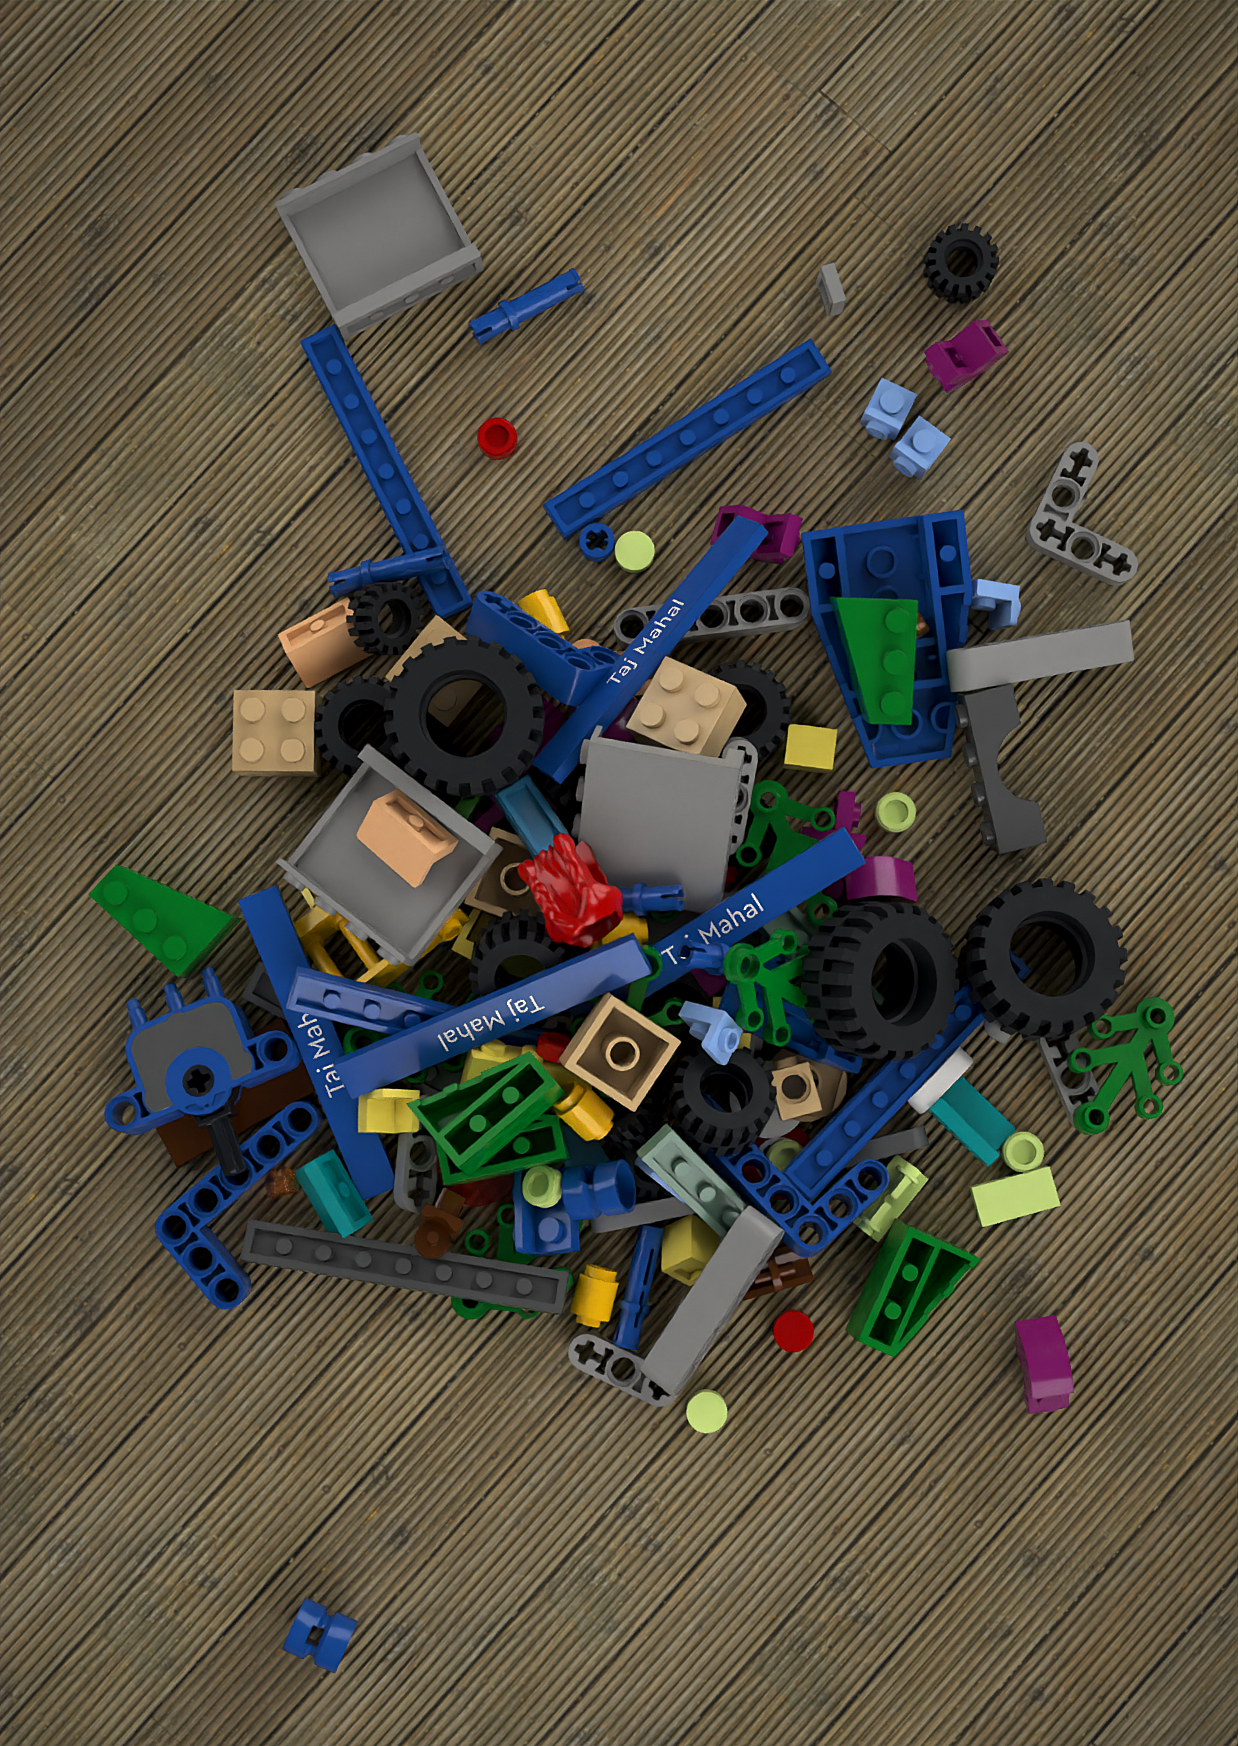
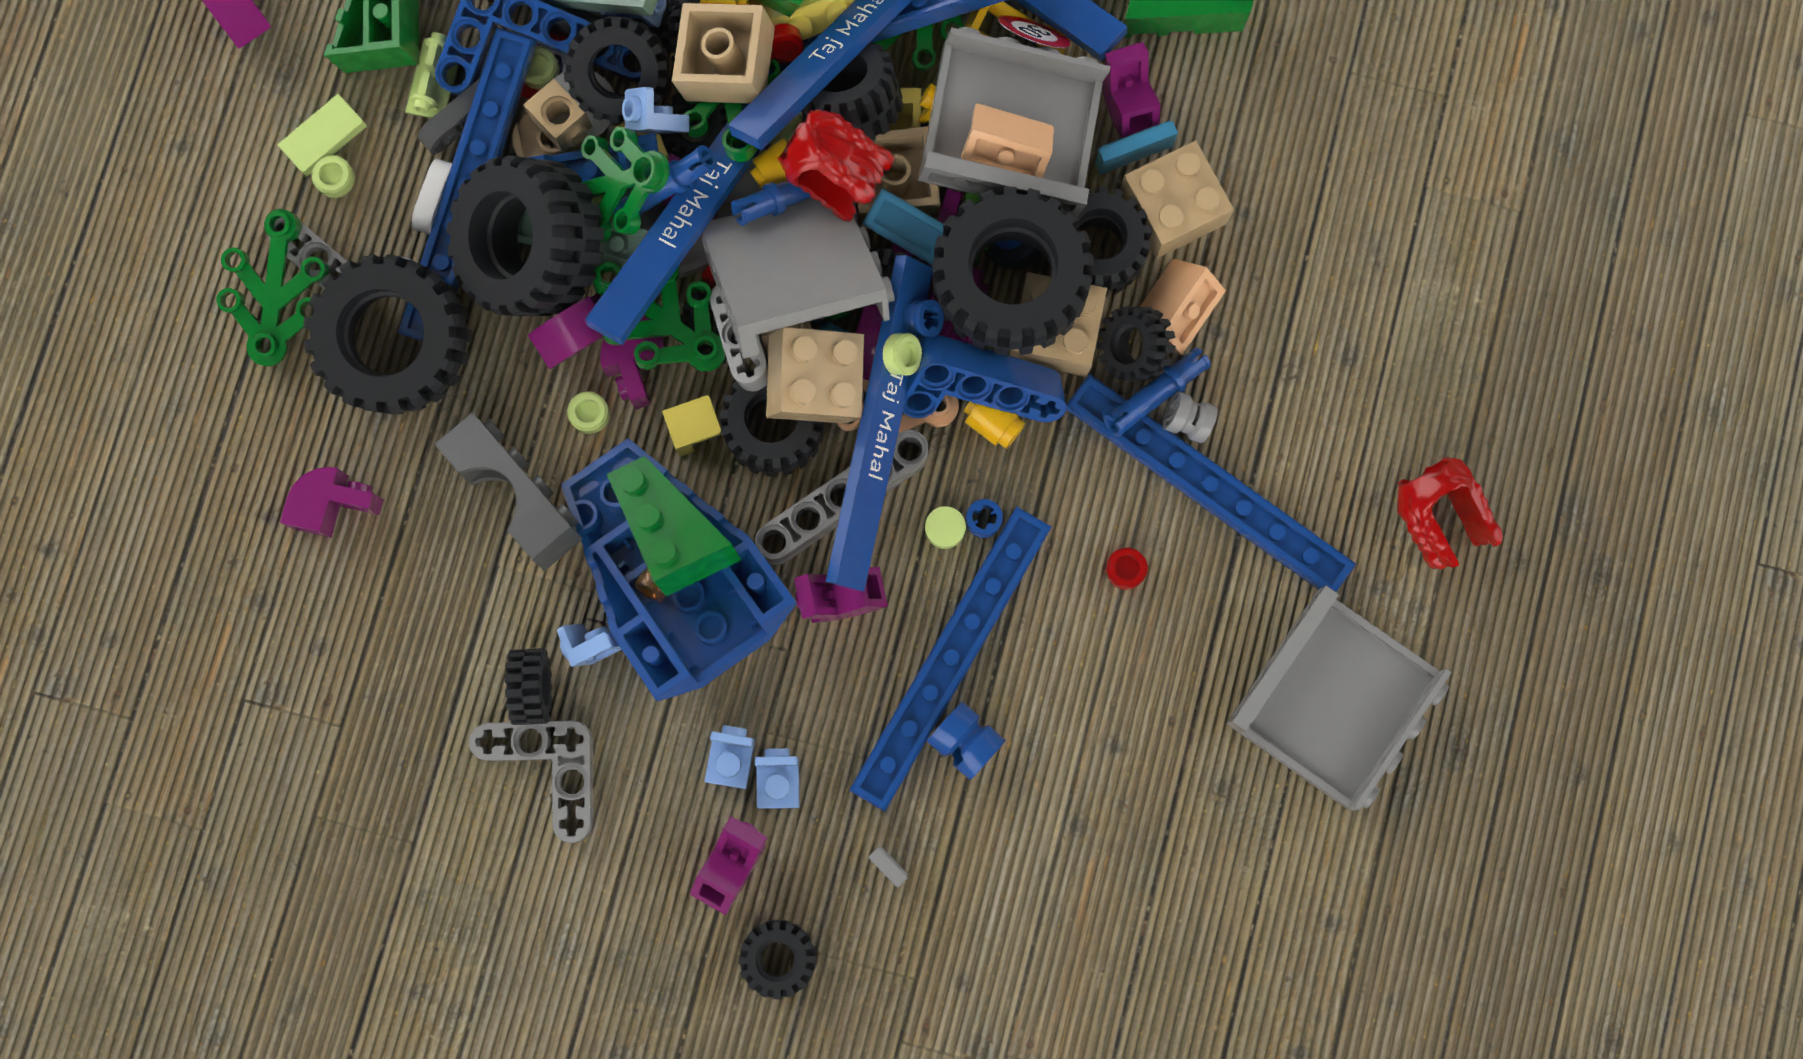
camera: 150 degrees right, 5 degrees down
blue pin [468,268,584,345] -> none
teal panel [927,1075,1015,1166] -> none
light grey beam [945,620,1134,692] -> none
none -> magenta brick [280,467,384,538]
none -> black tyre [504,648,553,725]
none -> yellowish green tile [883,333,922,376]
none -> blue bush [904,300,944,337]
none -> blue wheel [927,701,1006,781]
none -> sticker [998,15,1071,48]
none -> dark azure tile [1095,120,1178,175]
none -> magenta brick [1102,42,1160,139]
none -> light grey wheel [1162,391,1217,444]
none -> red piece [1397,457,1503,570]

